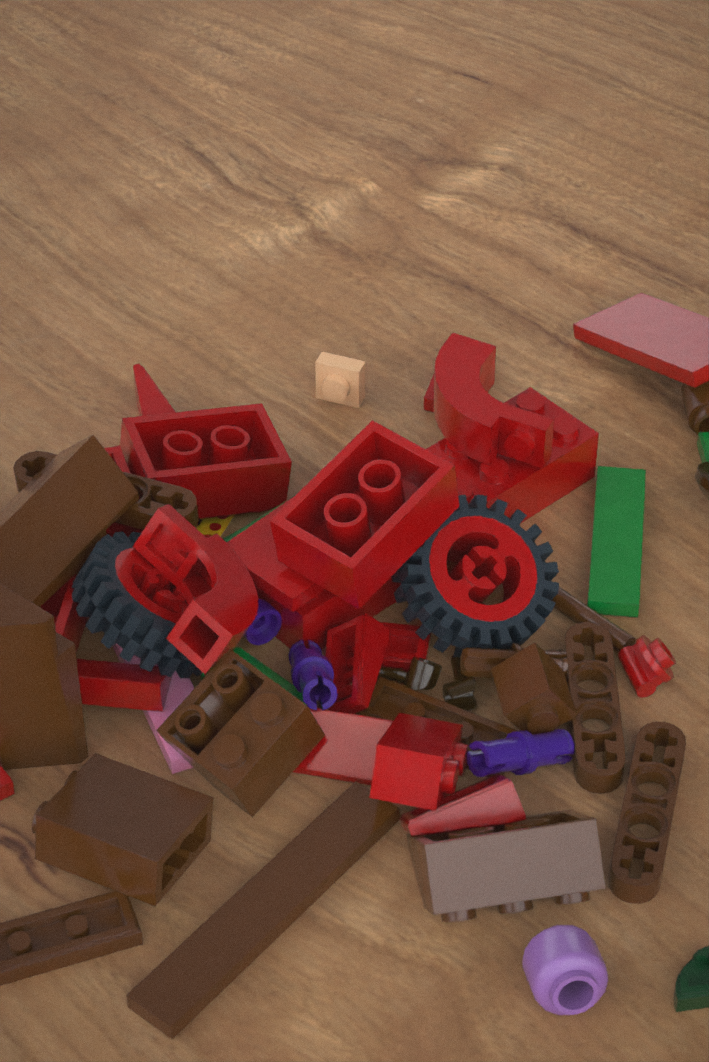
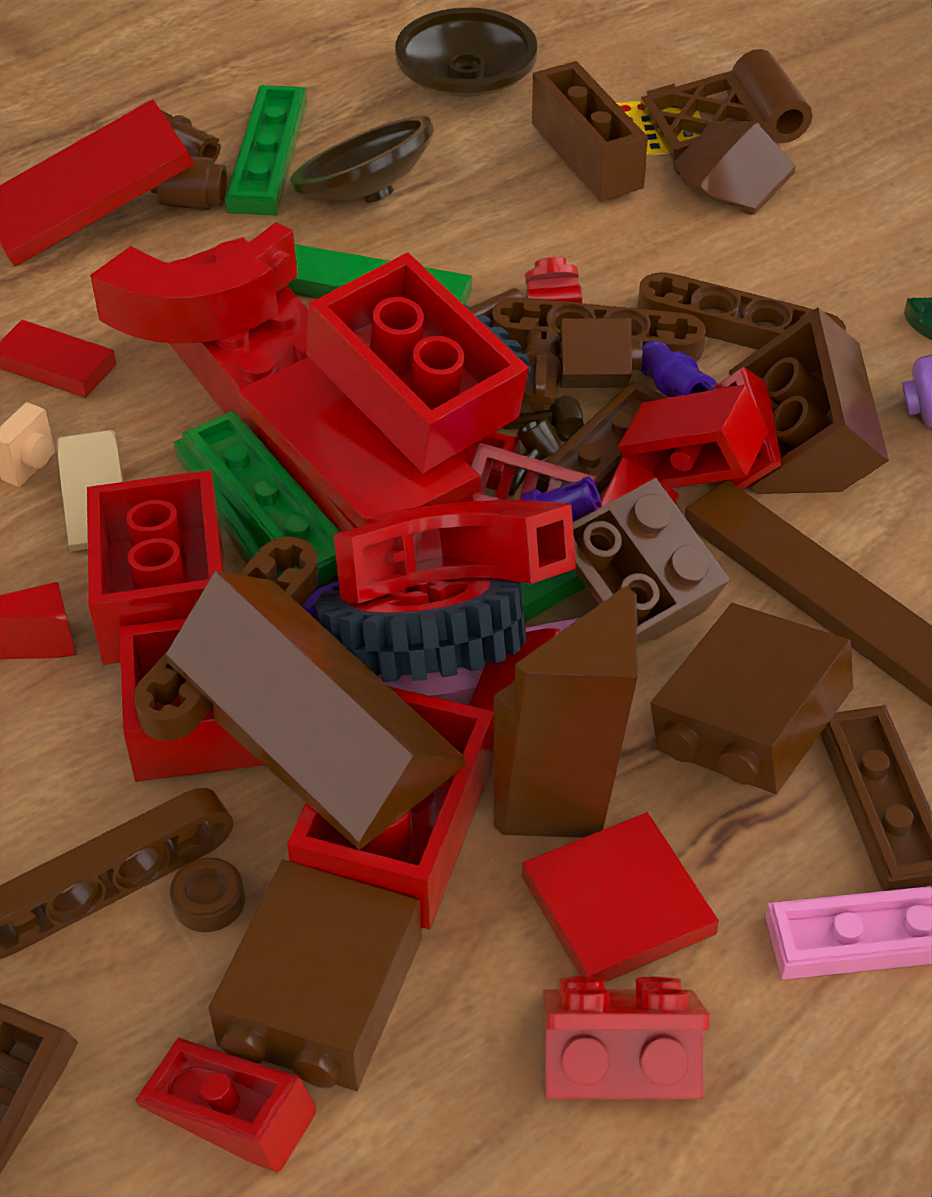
camera: 80 degrees left, 5 degrees up
none -> tan slope [57,430,124,552]

